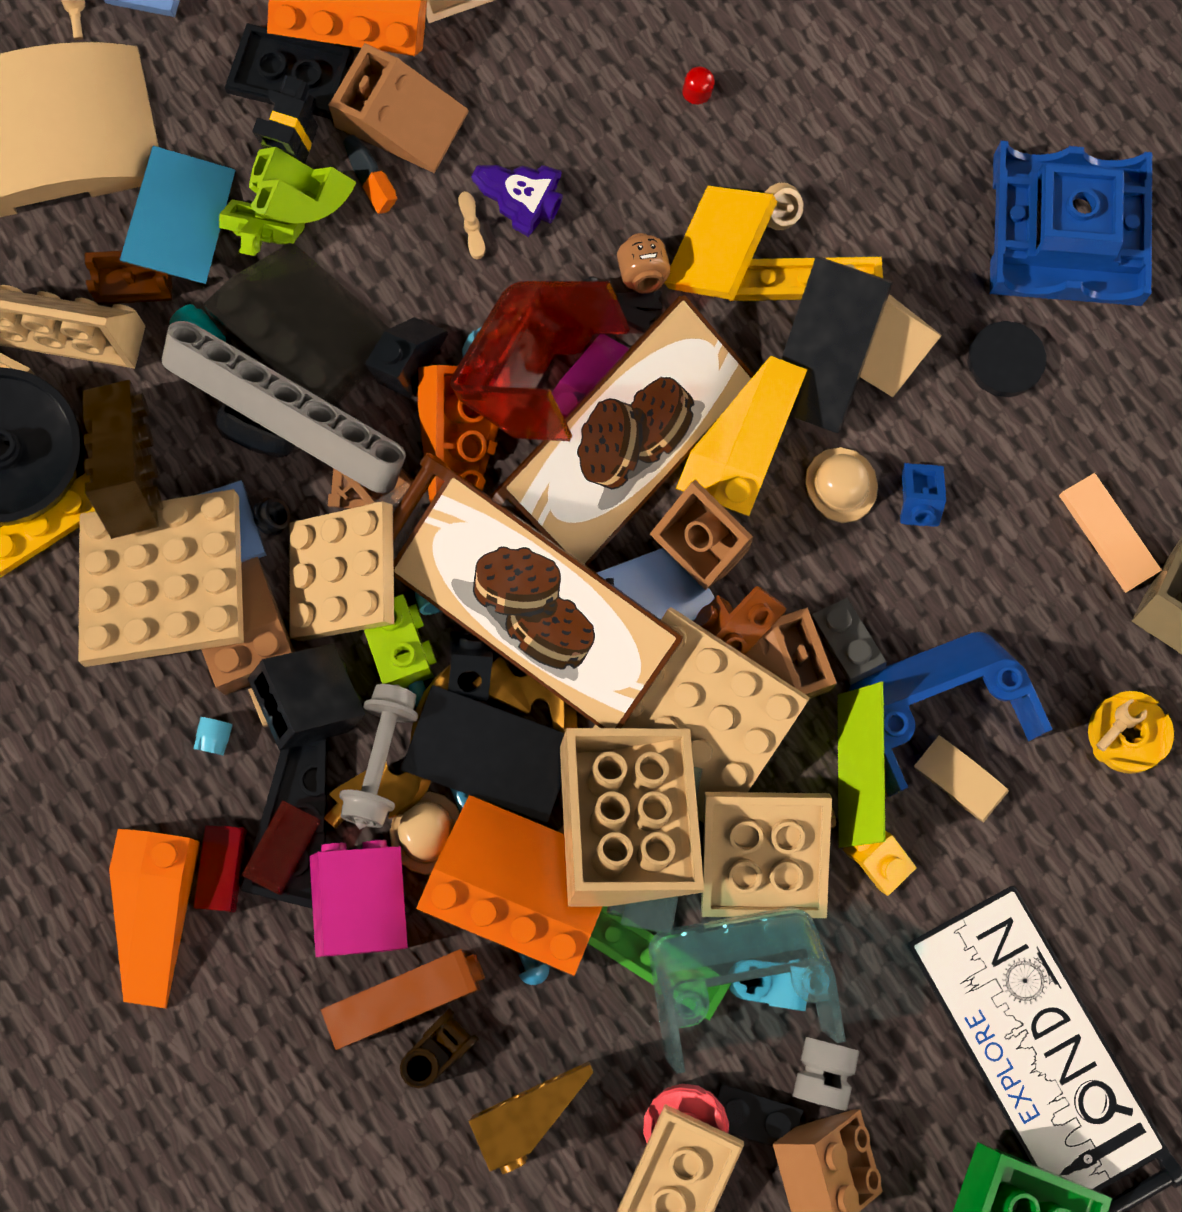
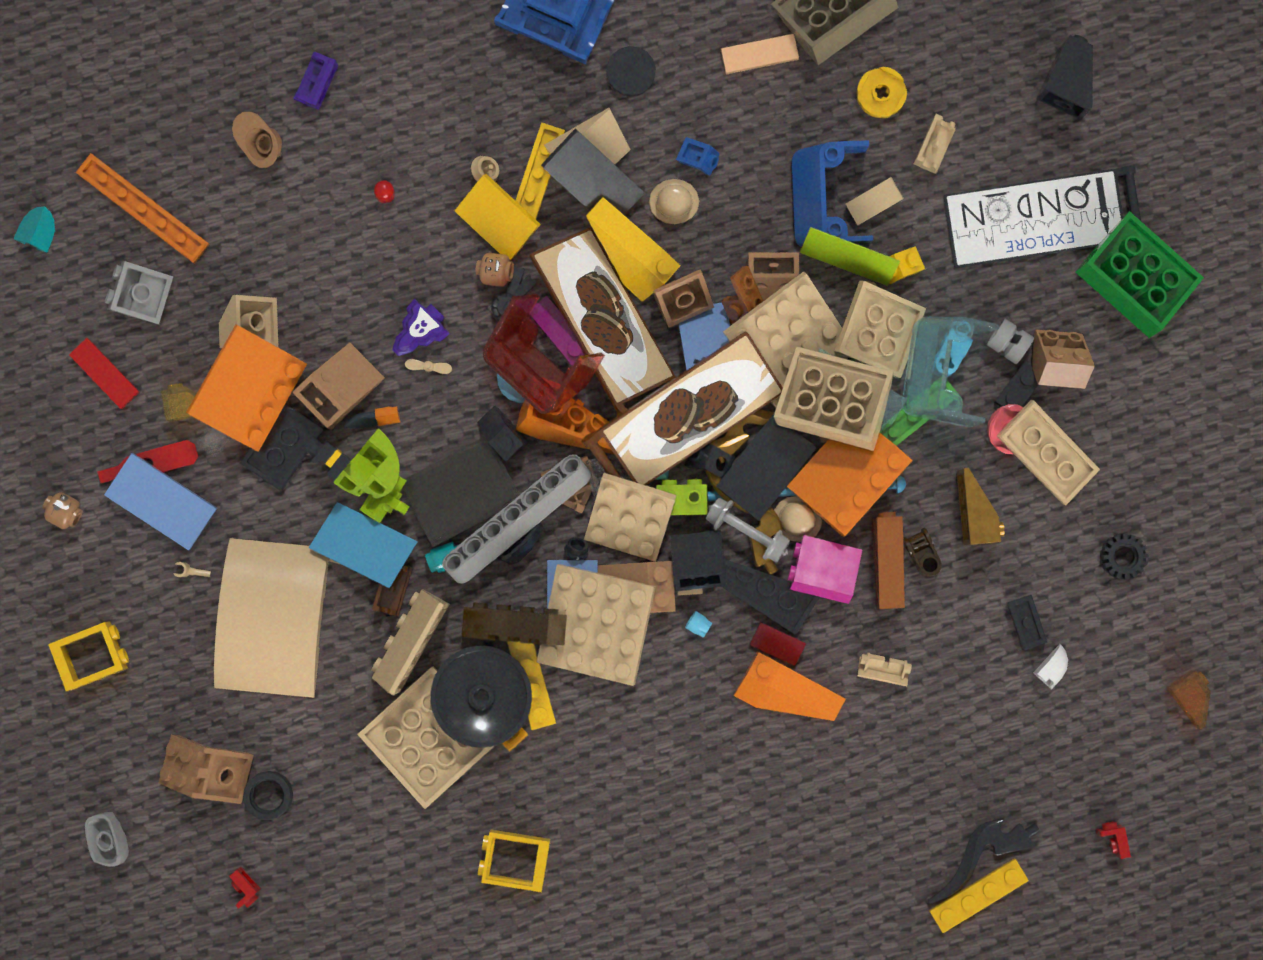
camera: 70 degrees left, 10 degrees up
clear red tile [242,800,321,895] -> none
dark grey plate [812,598,887,685] -> none
tan hand [1096,699,1147,752] -> none
none -> tan hinge [858,652,912,686]
none -> tan hinge [913,114,956,174]

